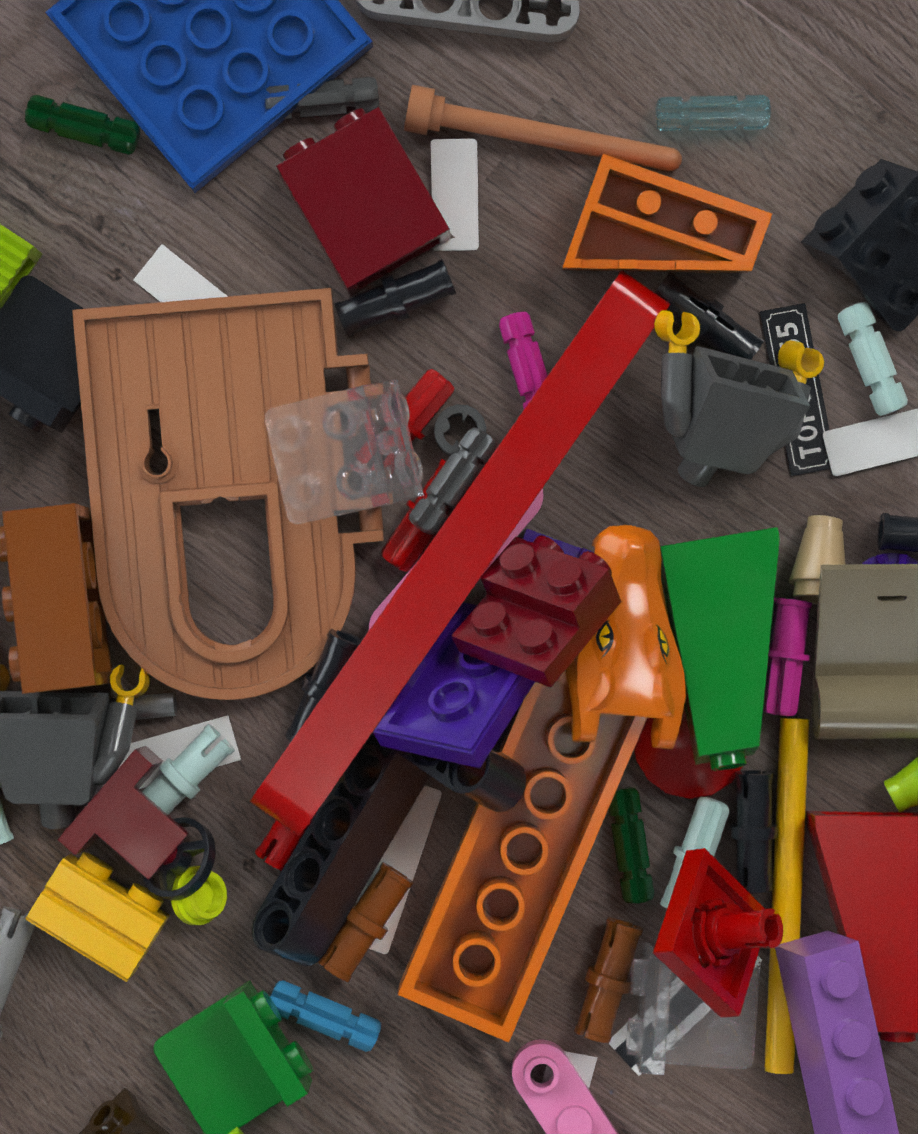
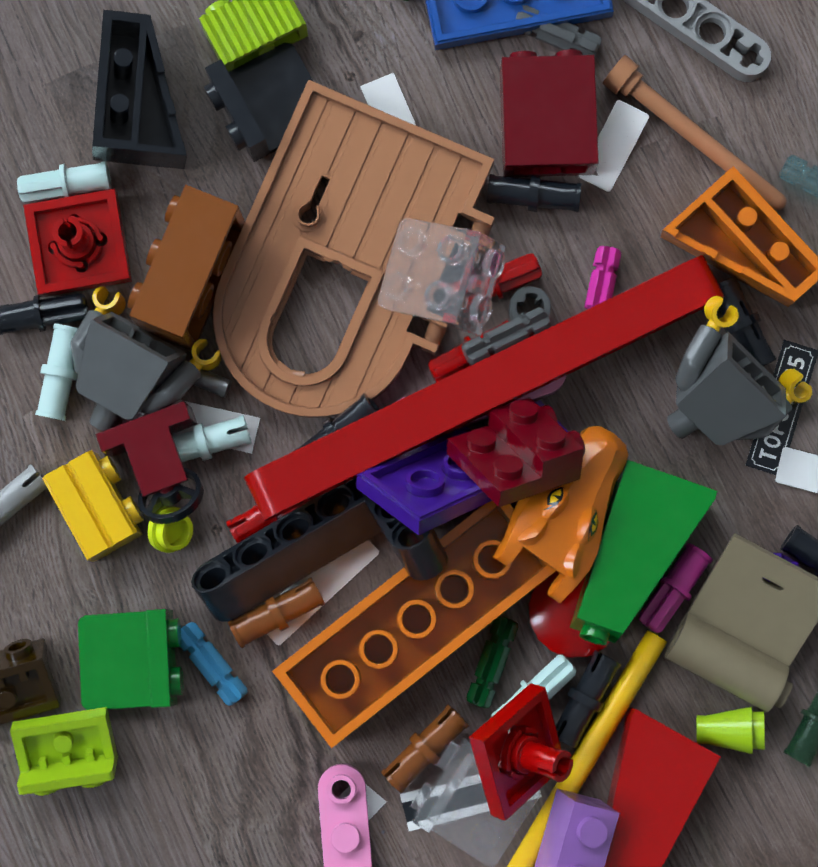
camera: 30 degrees right, 5 degrees down
tan cone [789,515,846,604] -> none

